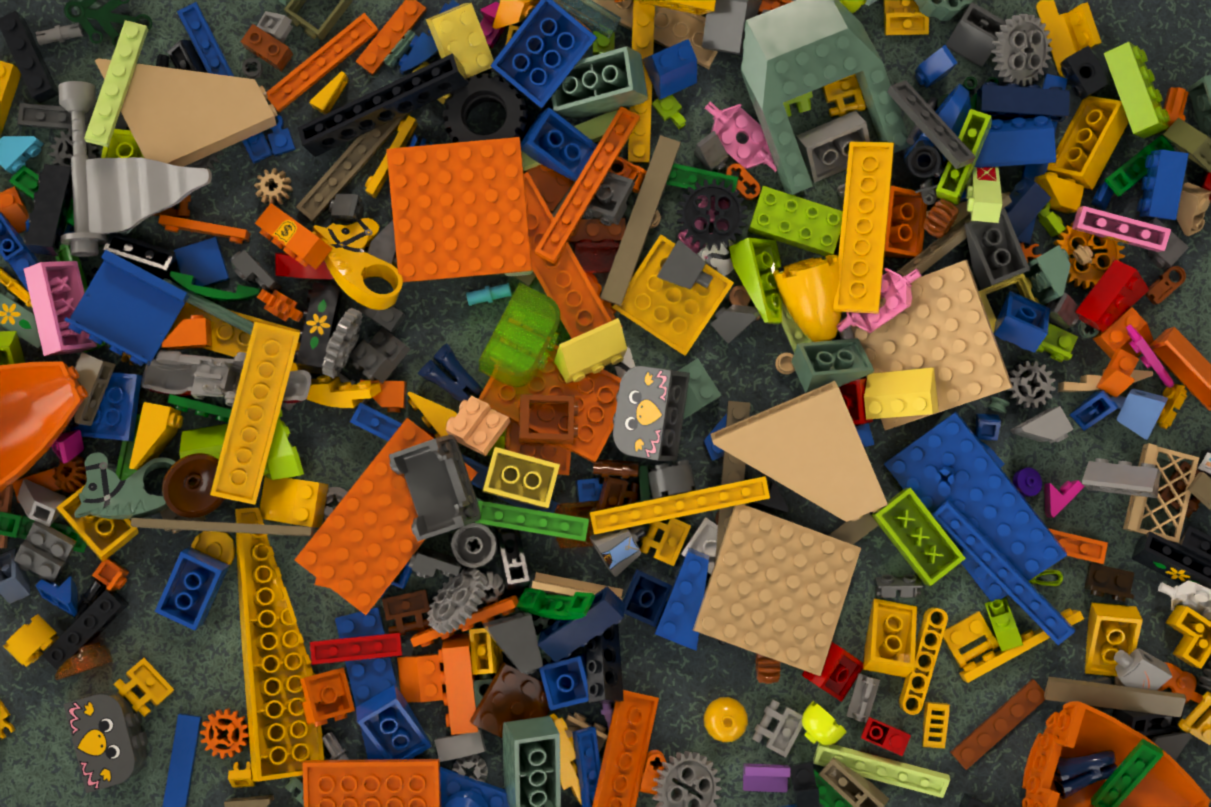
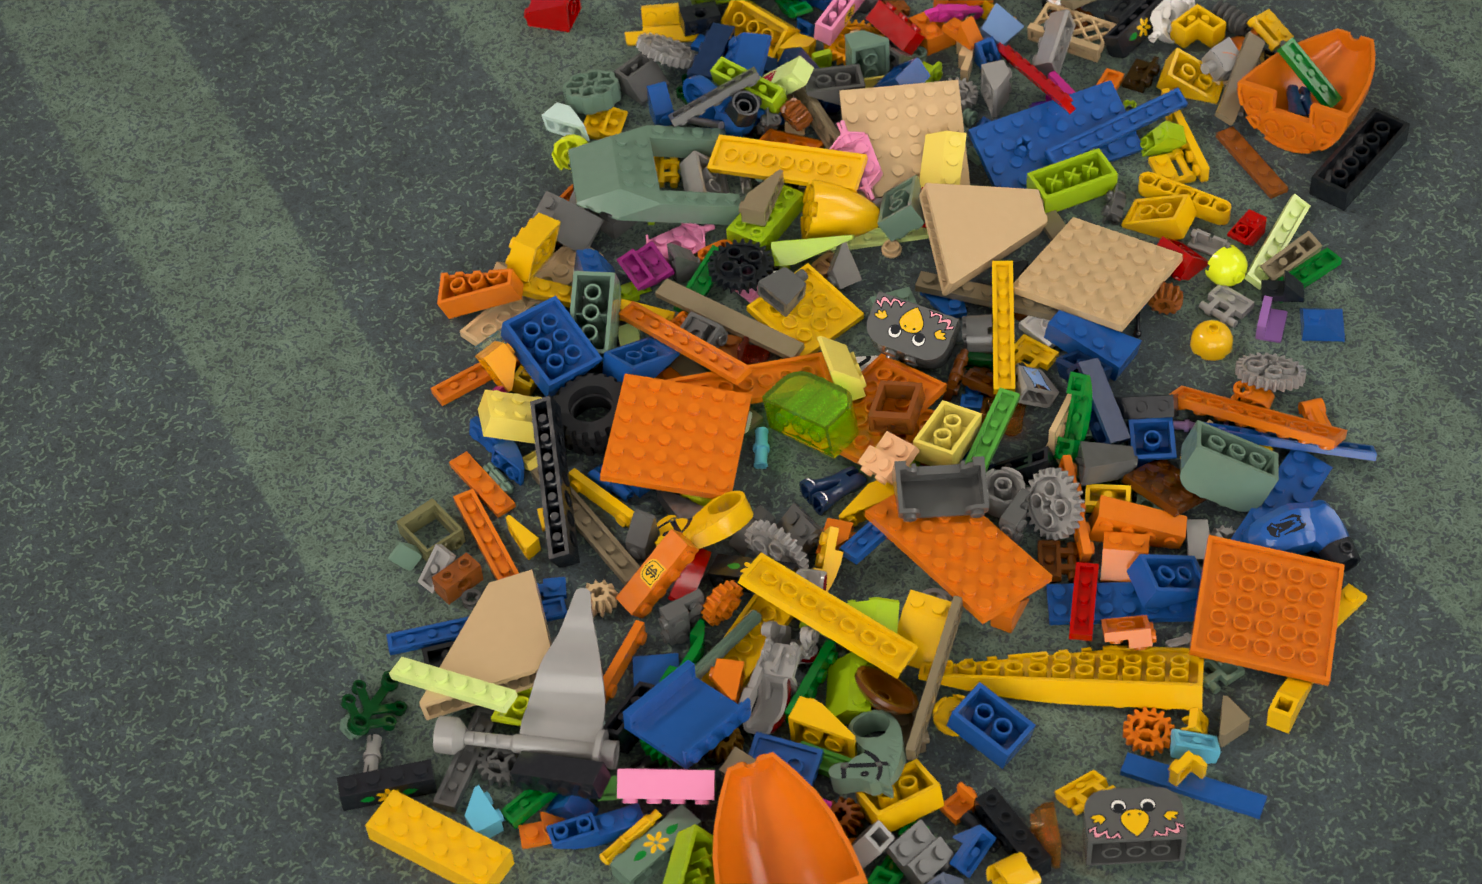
camera: 65 degrees left, 35 degrees down
yellow slope [922,702,950,748] -> none
none -> magenta slope [616,241,675,291]
none -> dark tan slope [739,170,784,227]
none -> red plate [996,42,1076,114]
none -> yellow bracket [1168,751,1207,787]
none -> medium azure slope [1170,729,1221,764]

